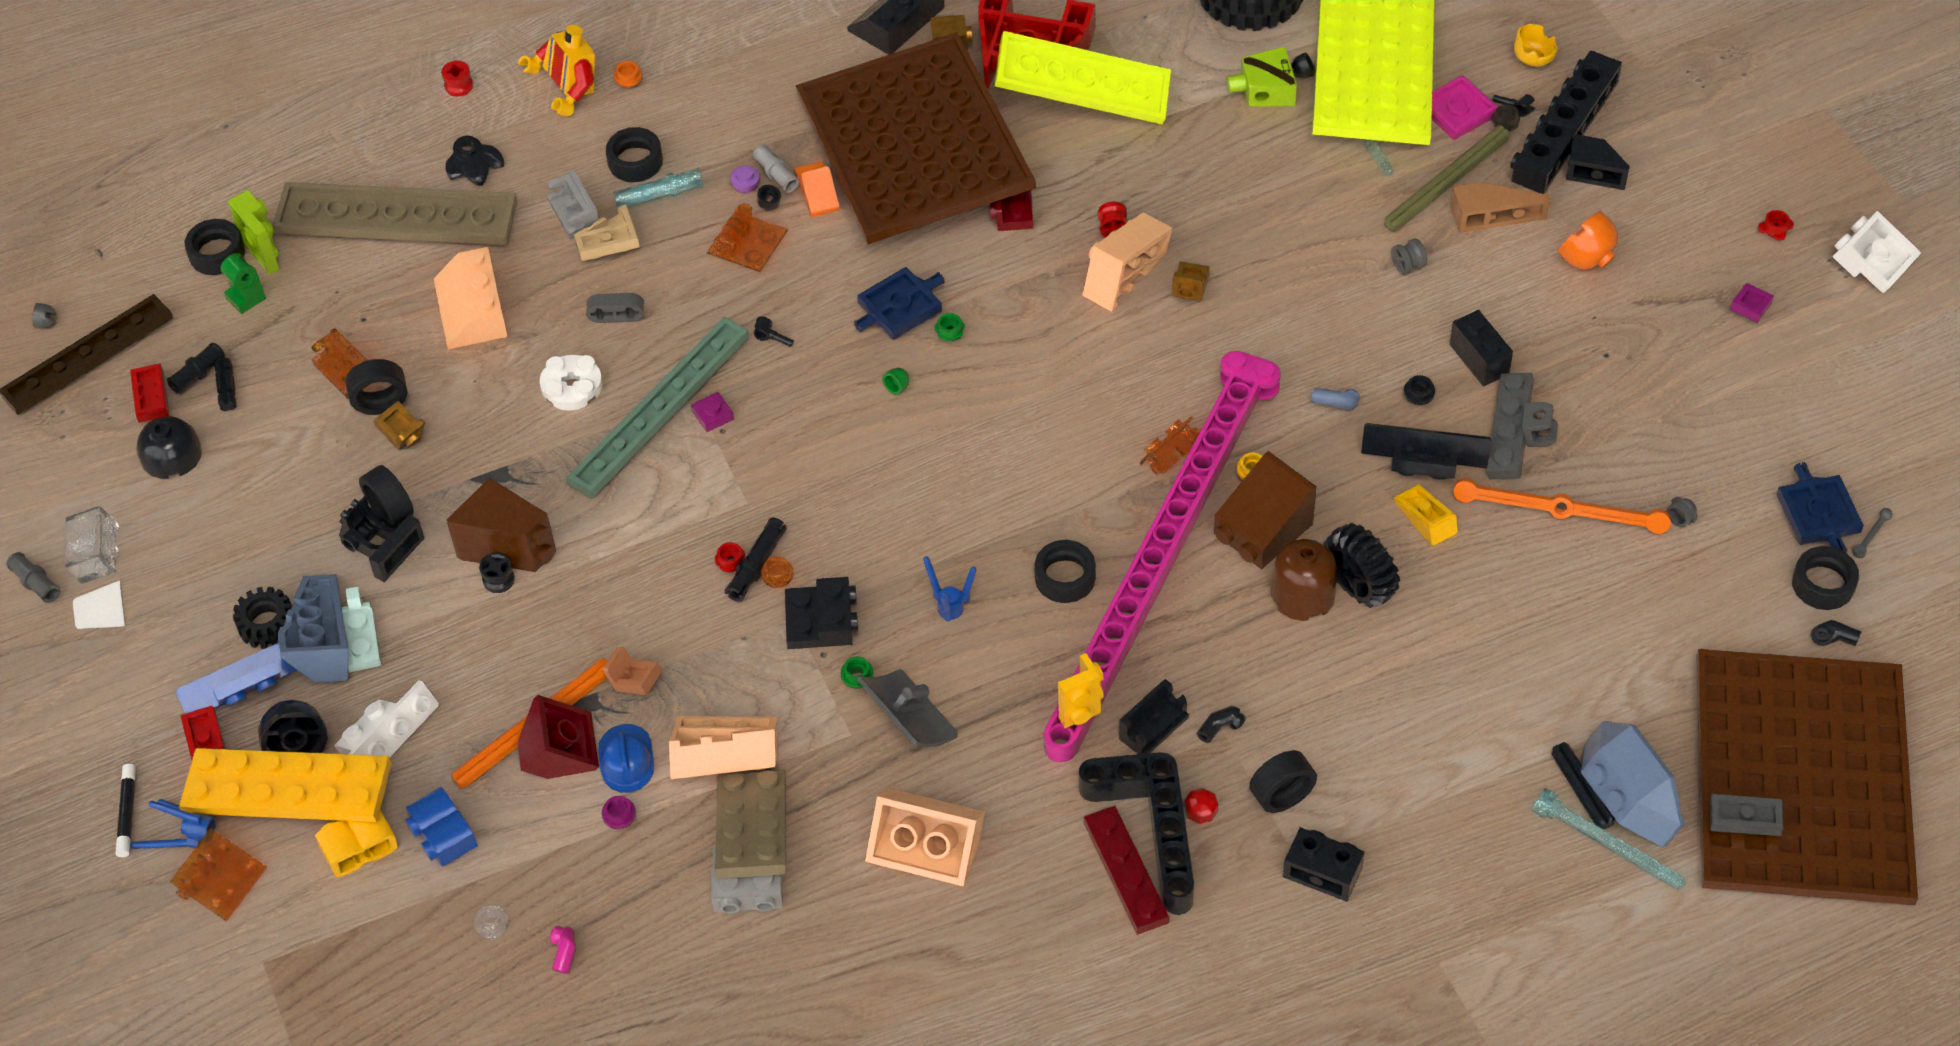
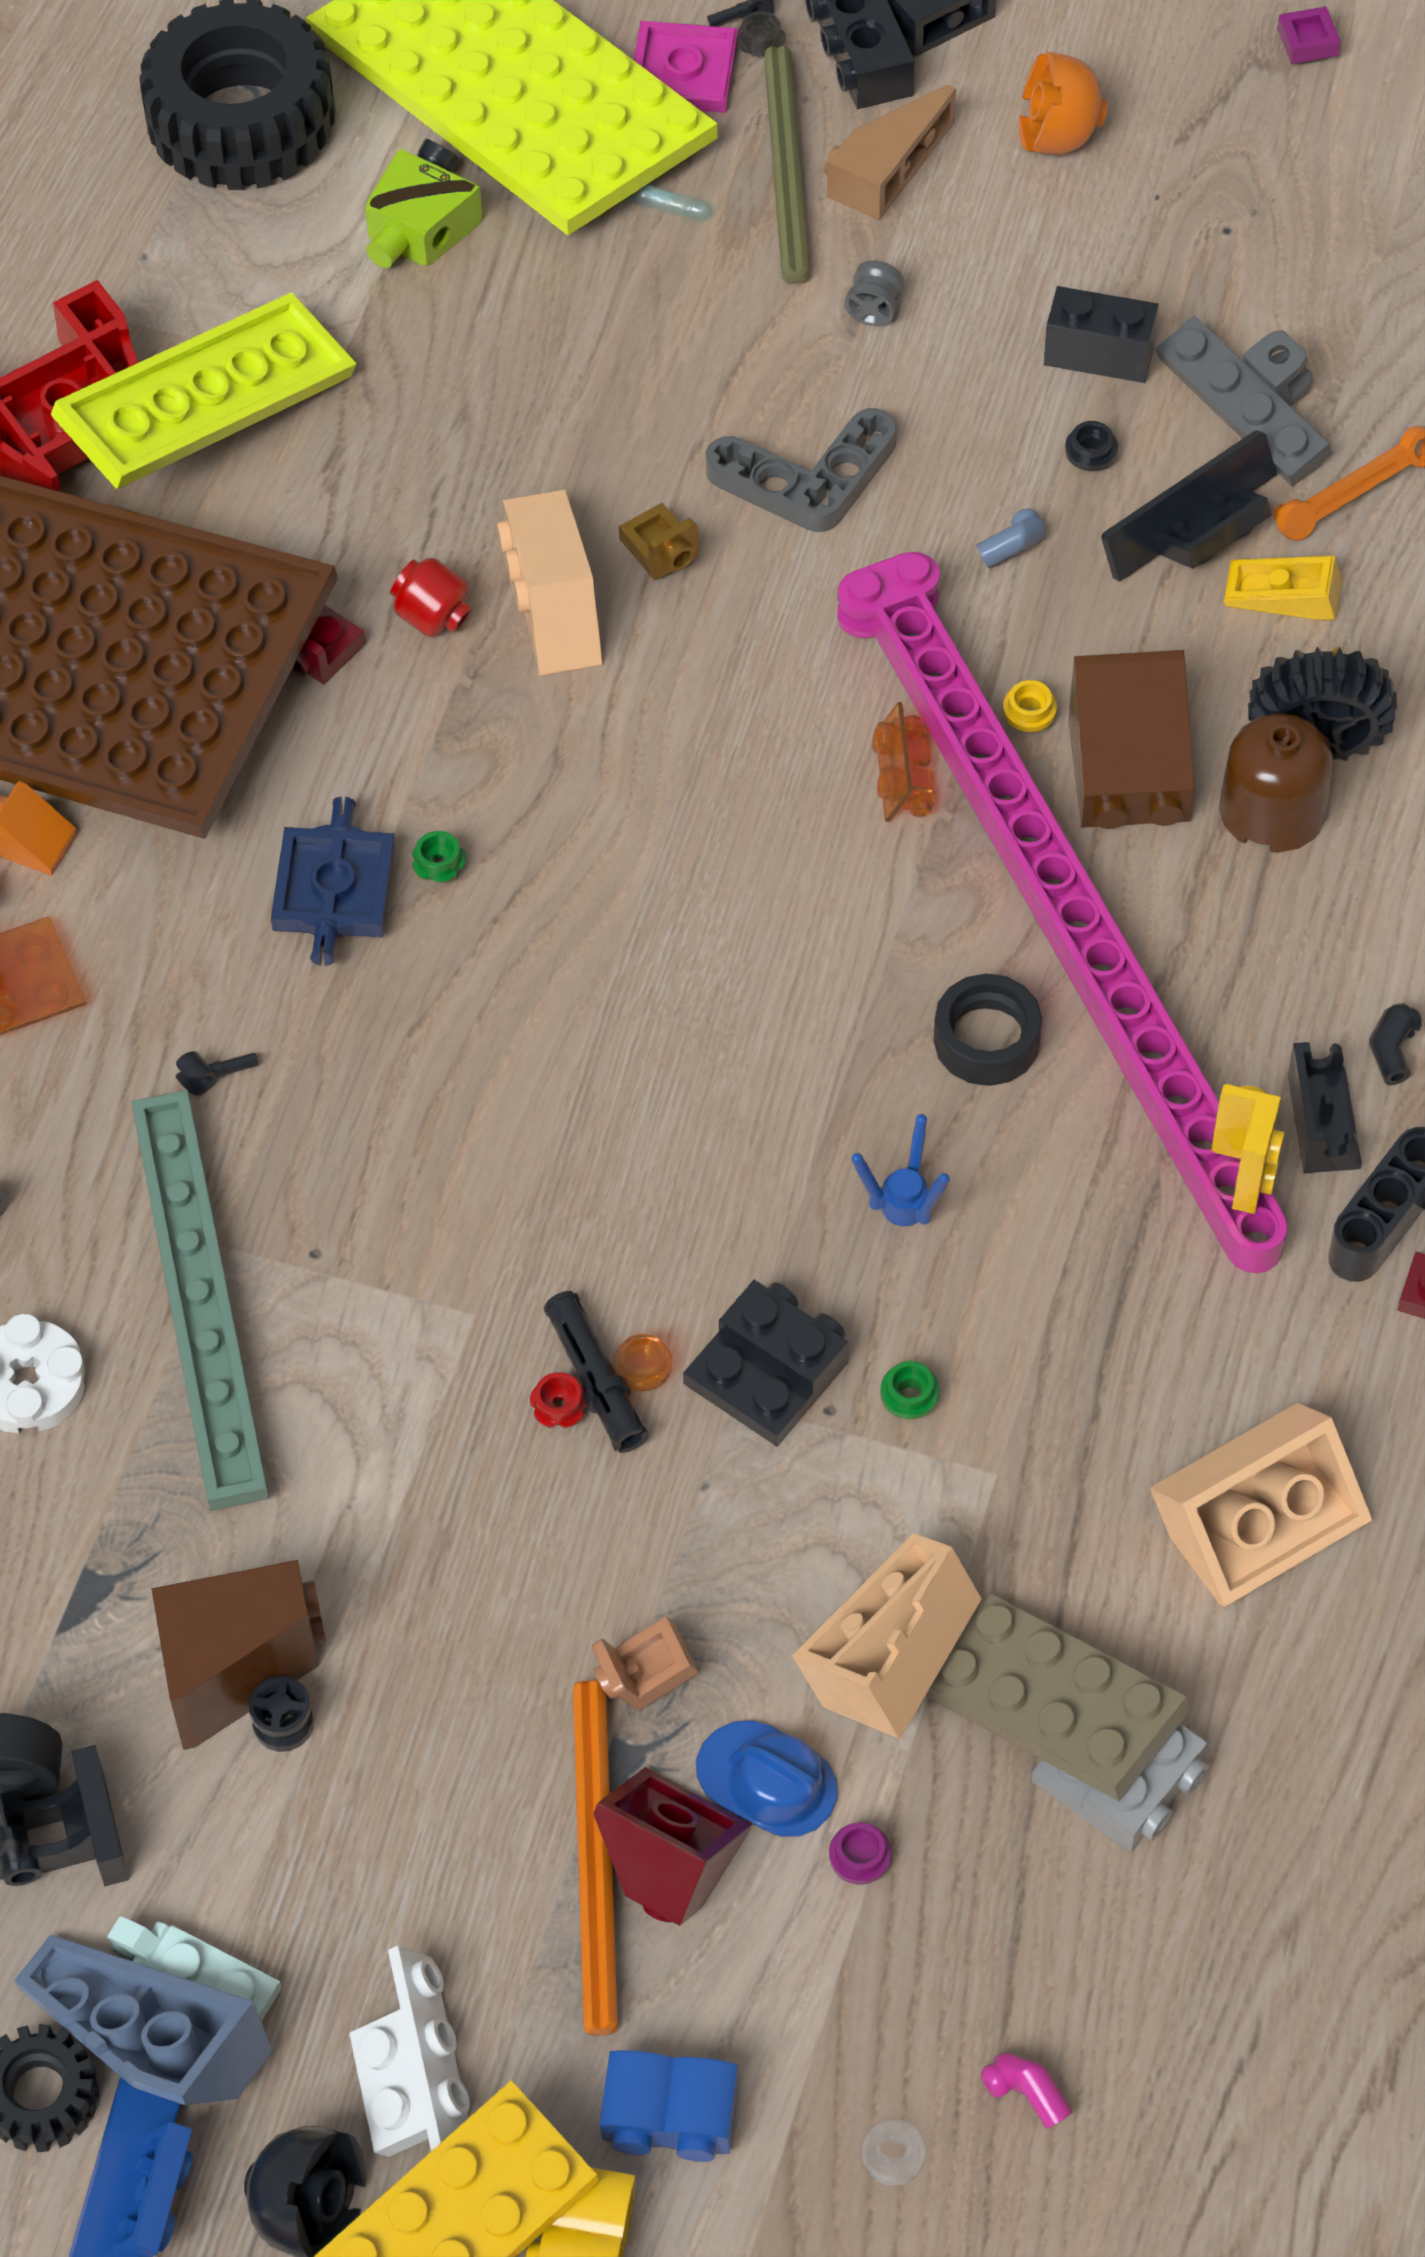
camera: 50 degrees left, 5 degrees up
magenta plate [691,392,734,432] -> none
dark grey shield [856,669,958,747] -> none
green hinge [882,367,909,395] -> none
red wheel [1097,201,1128,238] -> none
none -> red head [390,558,472,637]
none -> dark grey beam [706,408,896,532]

